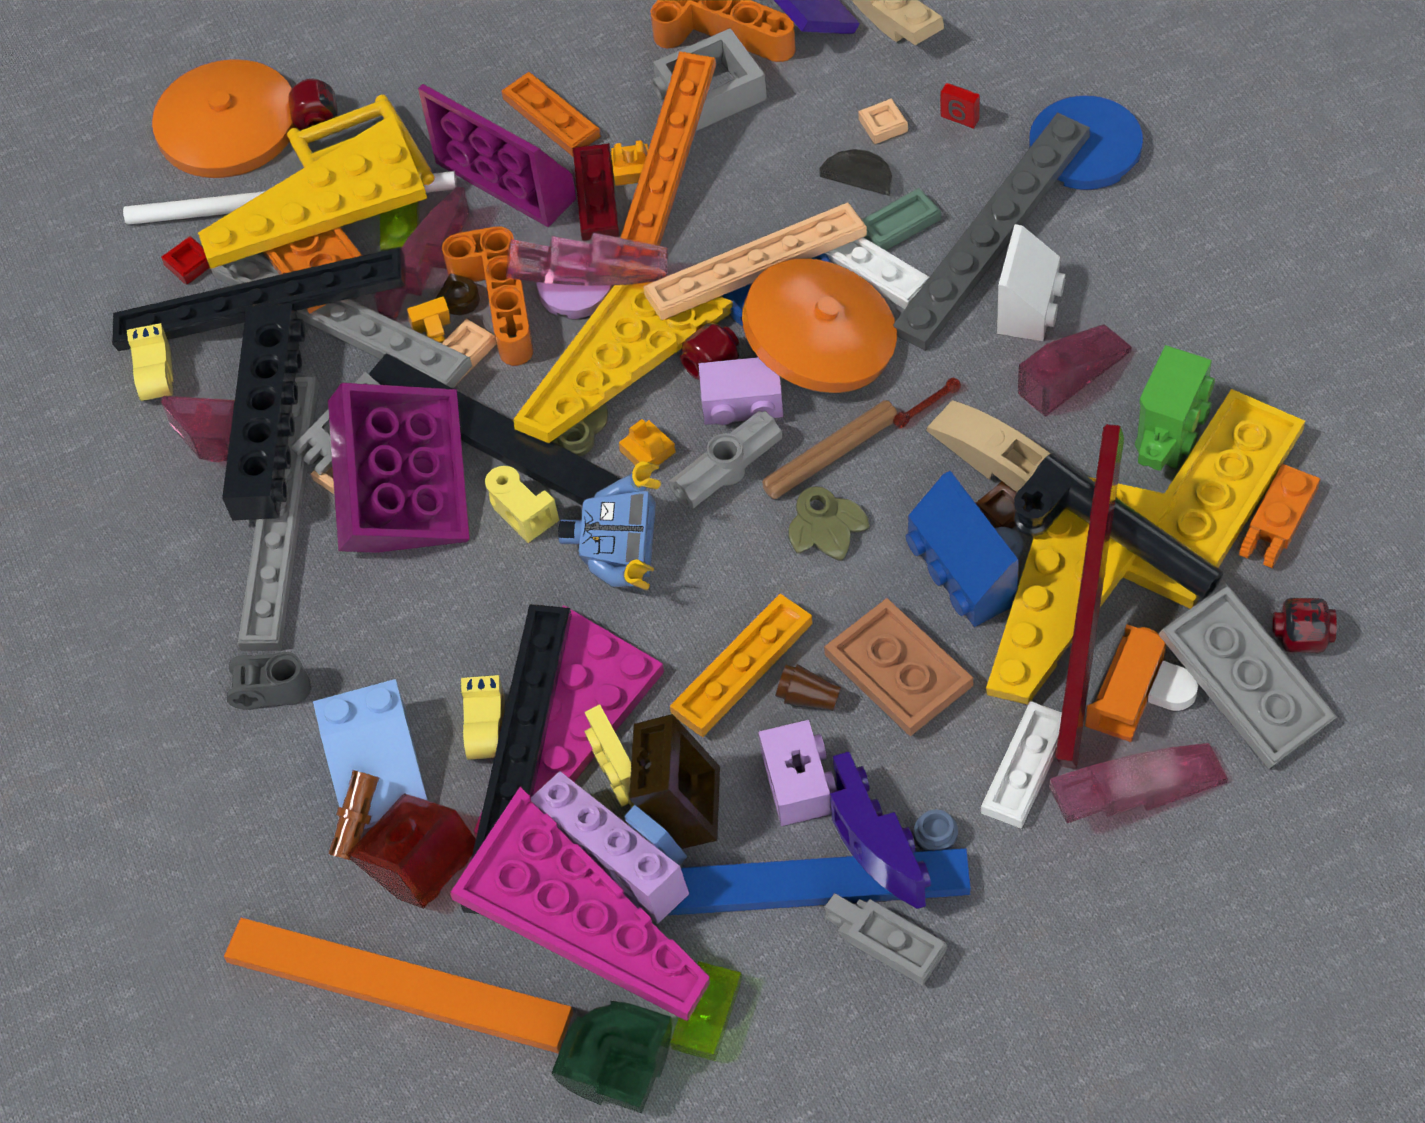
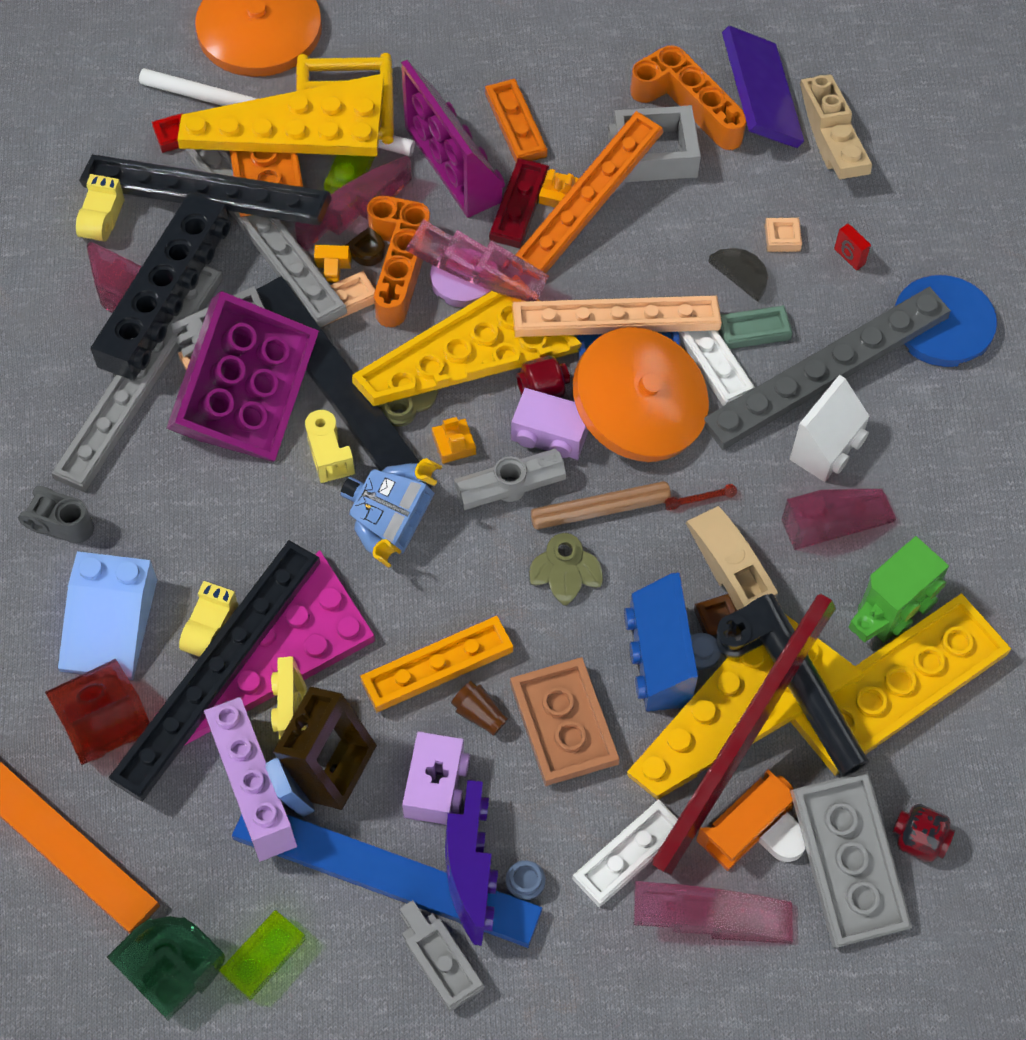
camera: 15 degrees right, 5 degrees up
dark red head [289,78,338,130] -> none
dark orange pin [328,770,380,861] -> none
dark pink wing [451,787,710,1021] -> none
orange hinge [1239,464,1321,568] -> none

